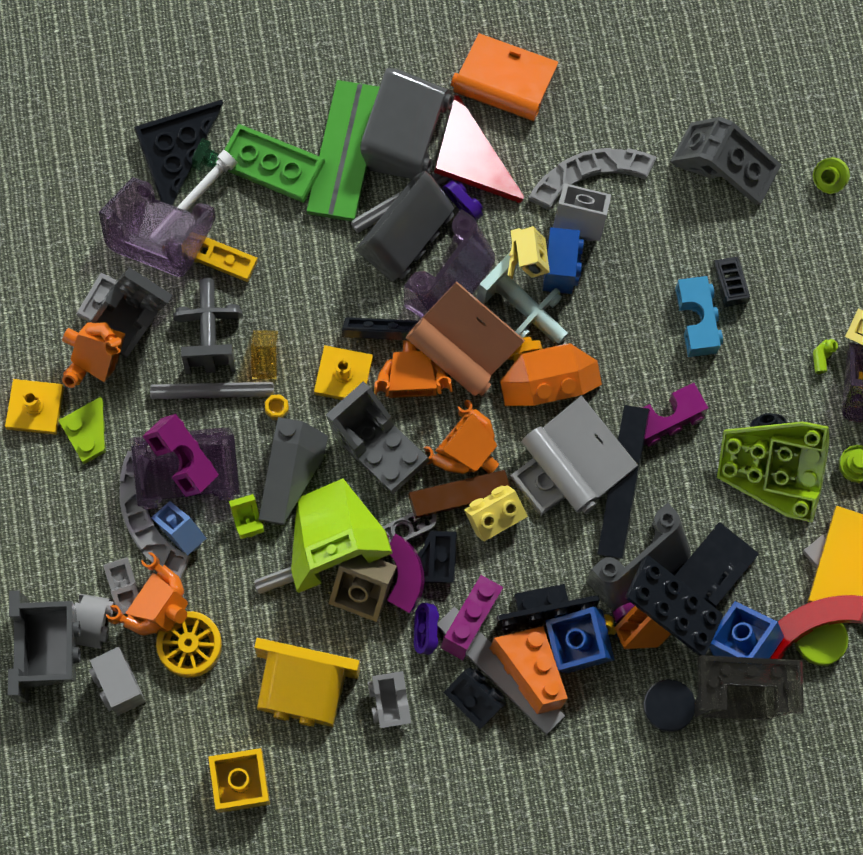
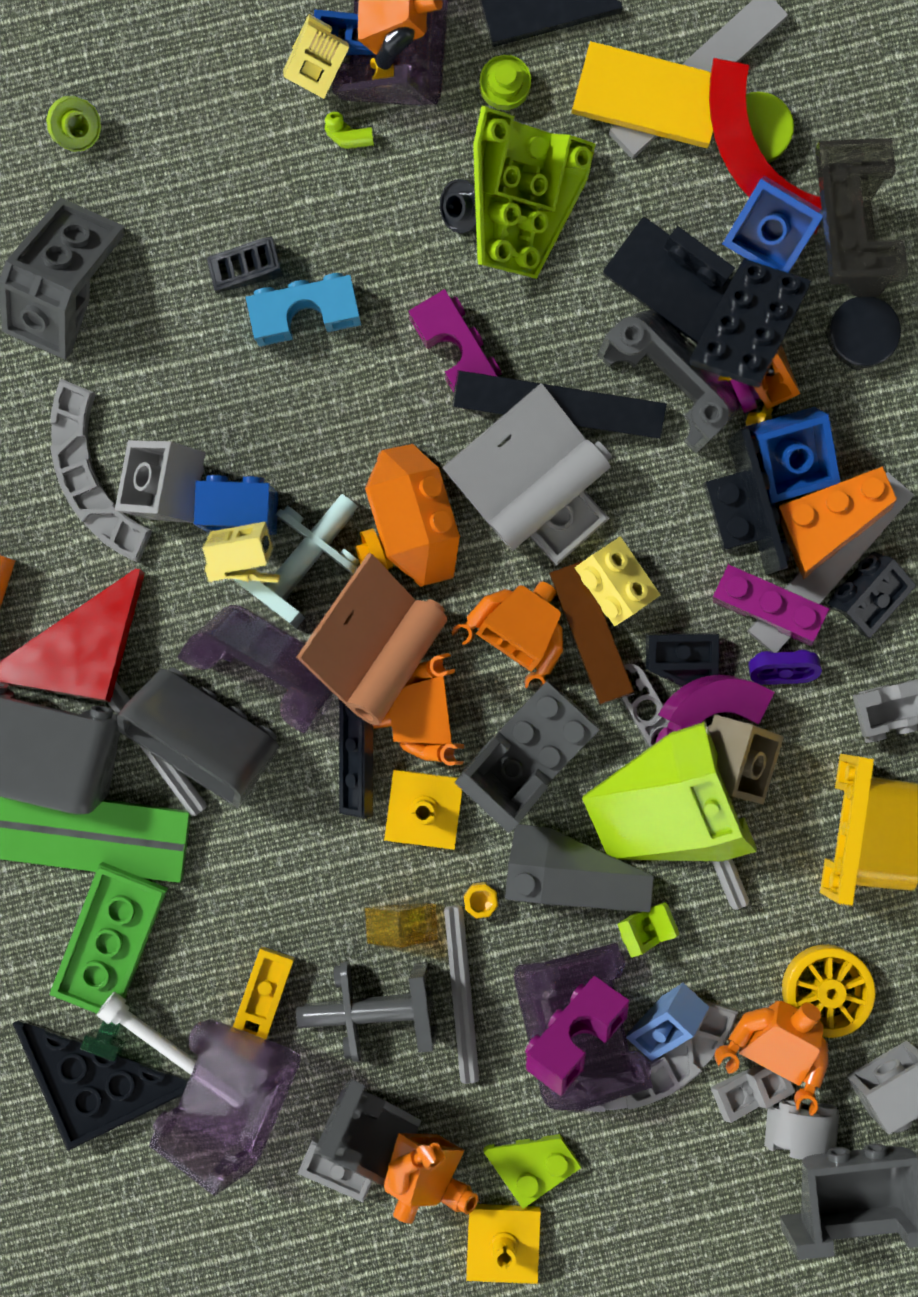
camera: 90 degrees left, 15 degrees up
dark purple plate [443,180,483,223] -> none

